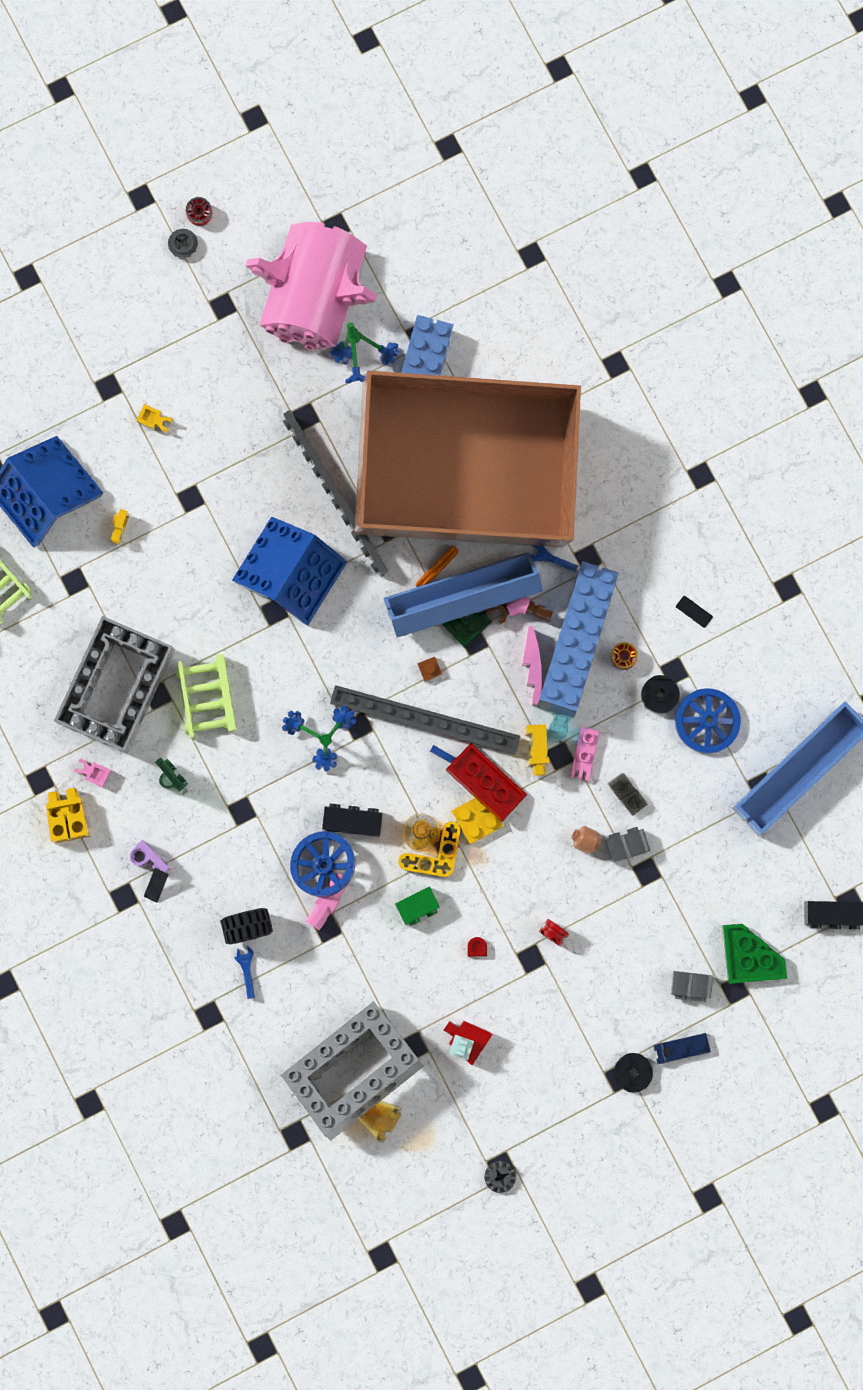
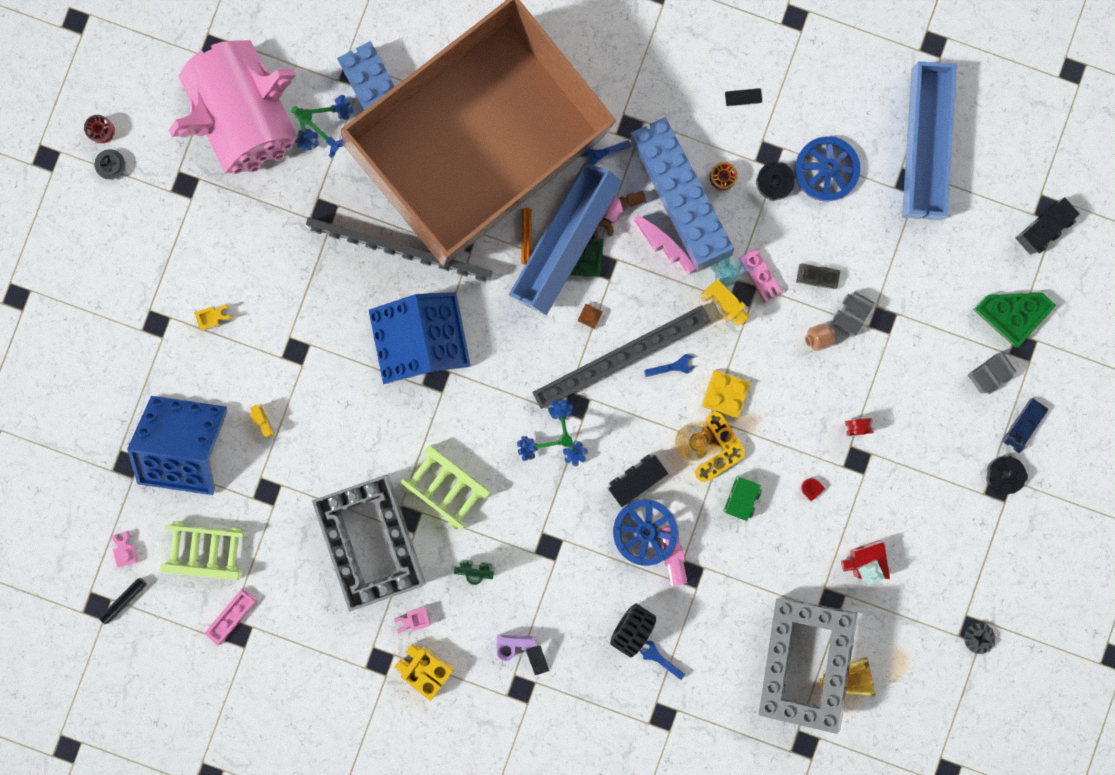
camera: 40 degrees left, 5 degrees up
red tile [445,743,527,822] -> none

